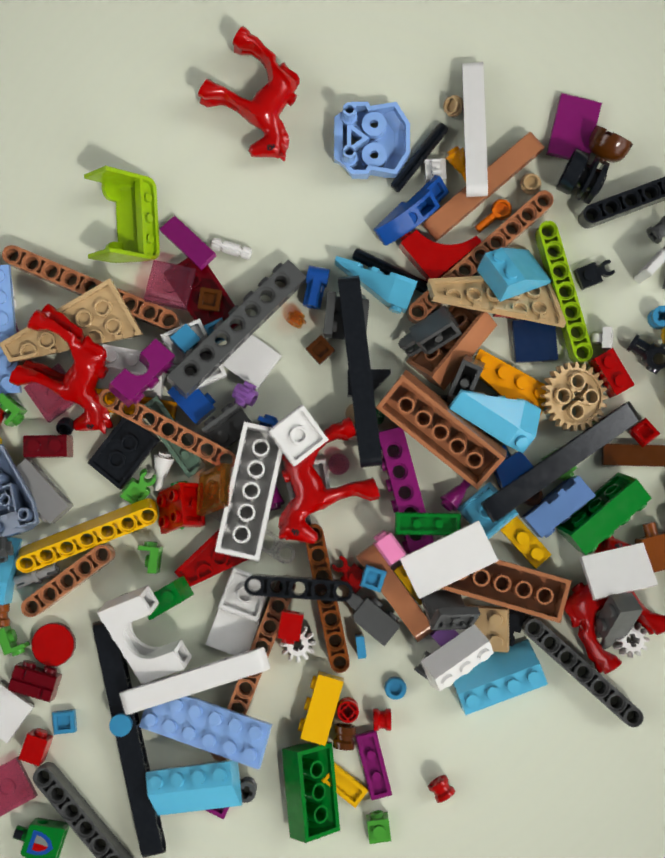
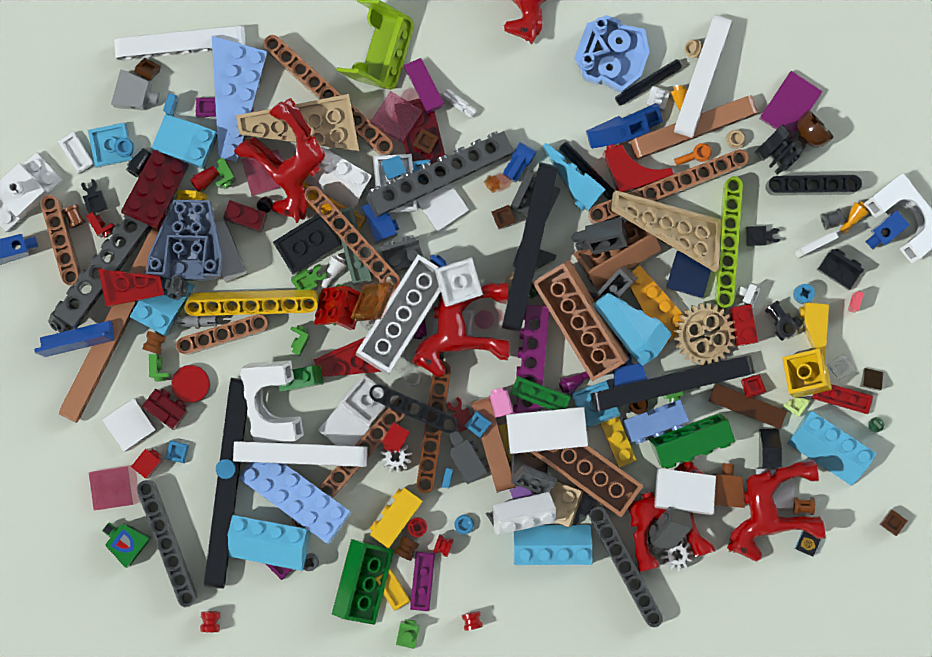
camera: 20 degrees right, 0 degrees up
magenta arch [109,338,175,408] -> none
medium lavender gear [232,381,259,408] -> none
medium azure slope [477,247,552,302] -> none

